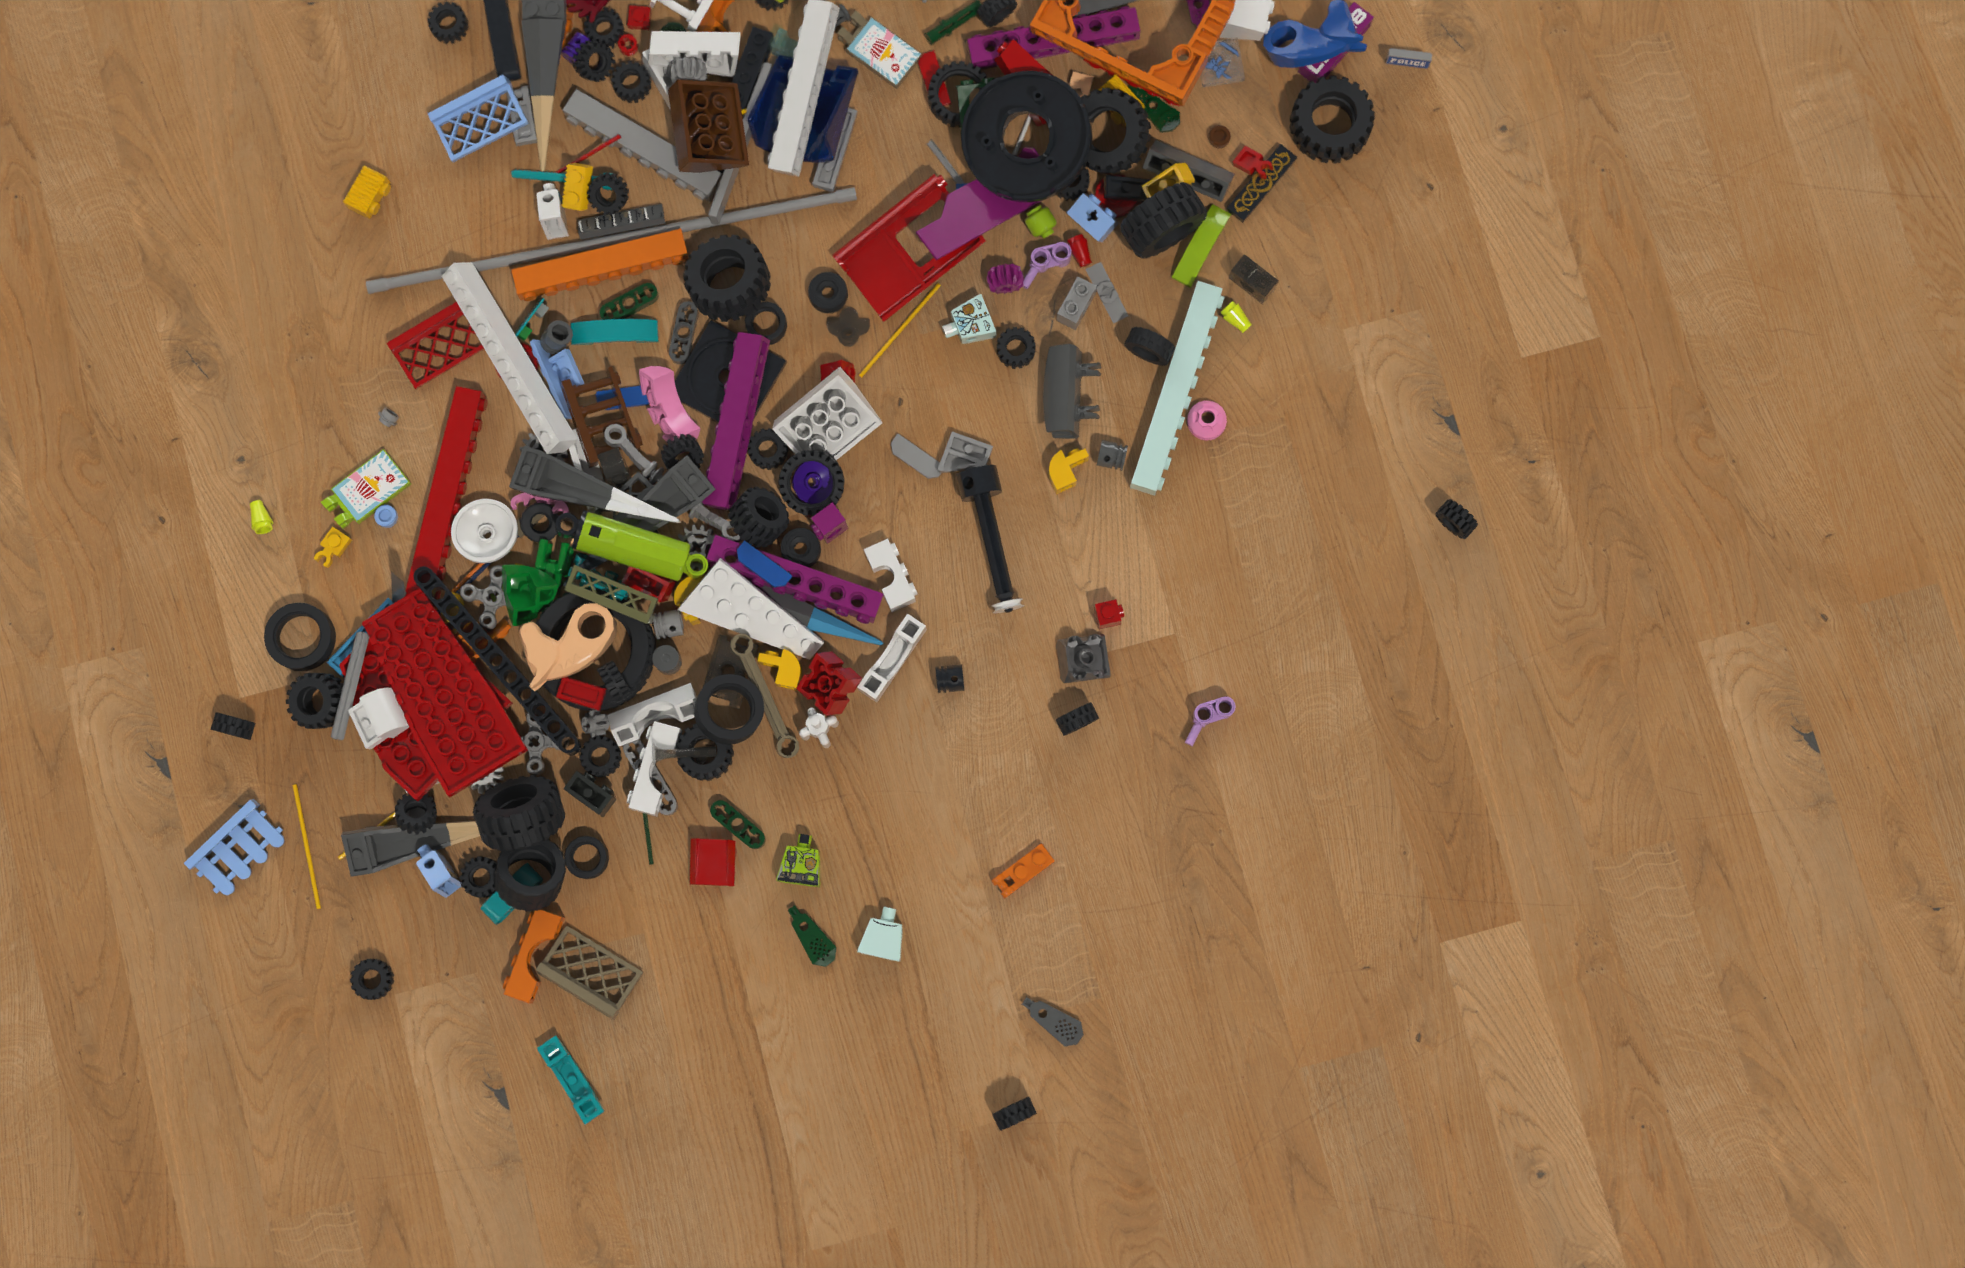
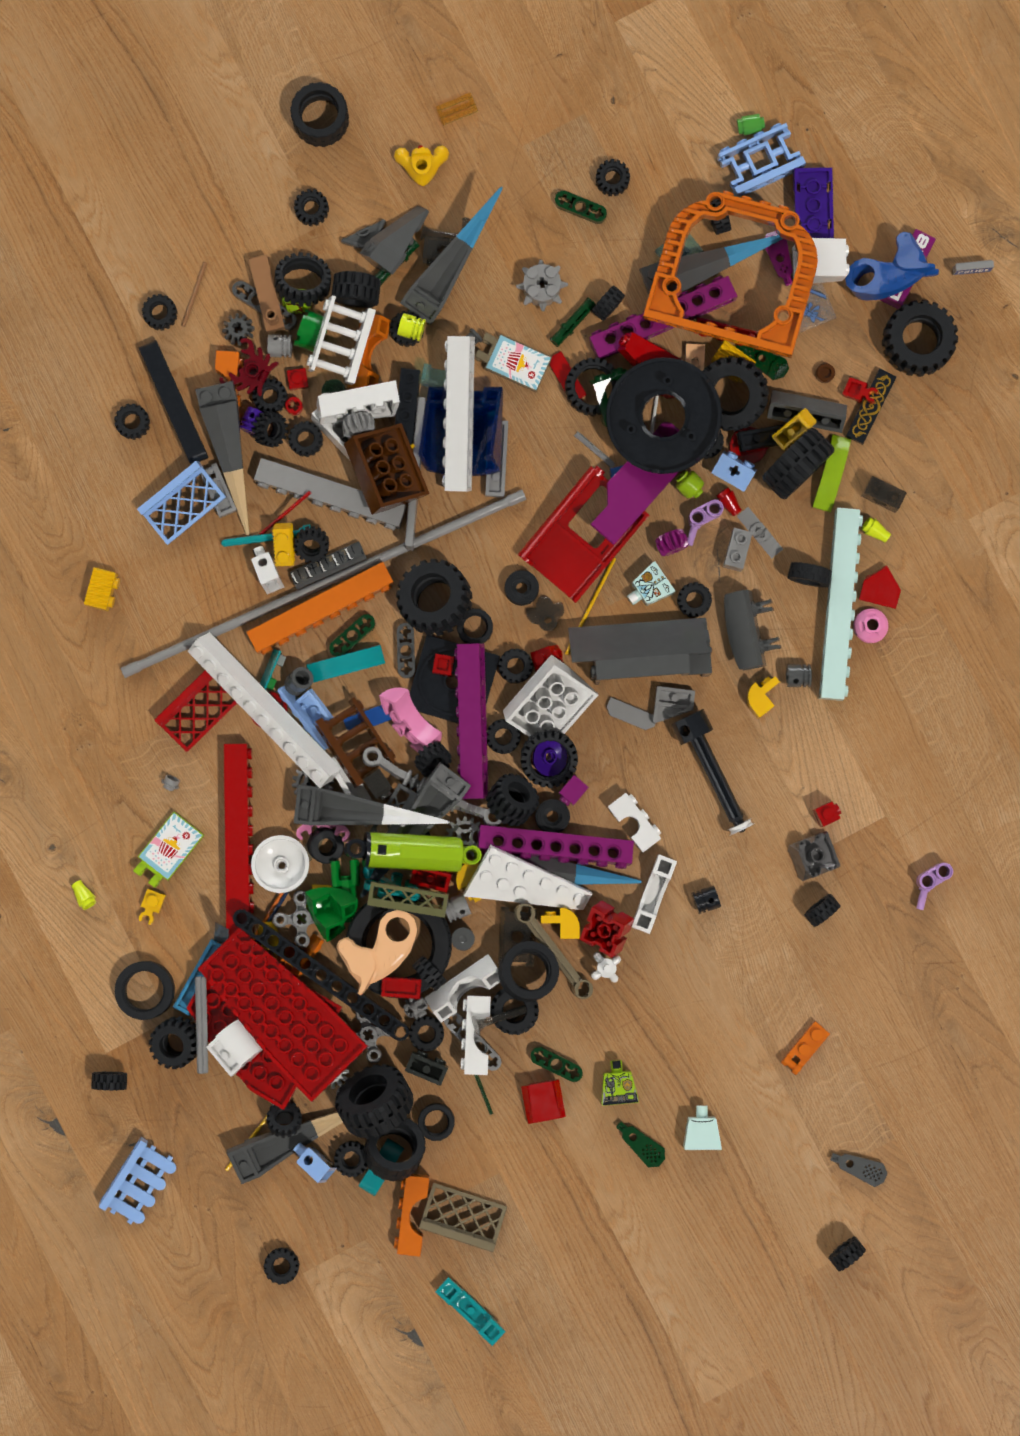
camera: 15 degrees left, 5 degrees up
yellow axle [292,784,321,909] -> none
light blue tile [374,505,398,528] -> none
blue piece [737,540,792,588] -> none
none -> red tile [432,654,455,676]
none -> black tyre [498,648,533,684]
none -> dark grey panel [568,618,712,685]
none -> red slope [859,565,901,609]

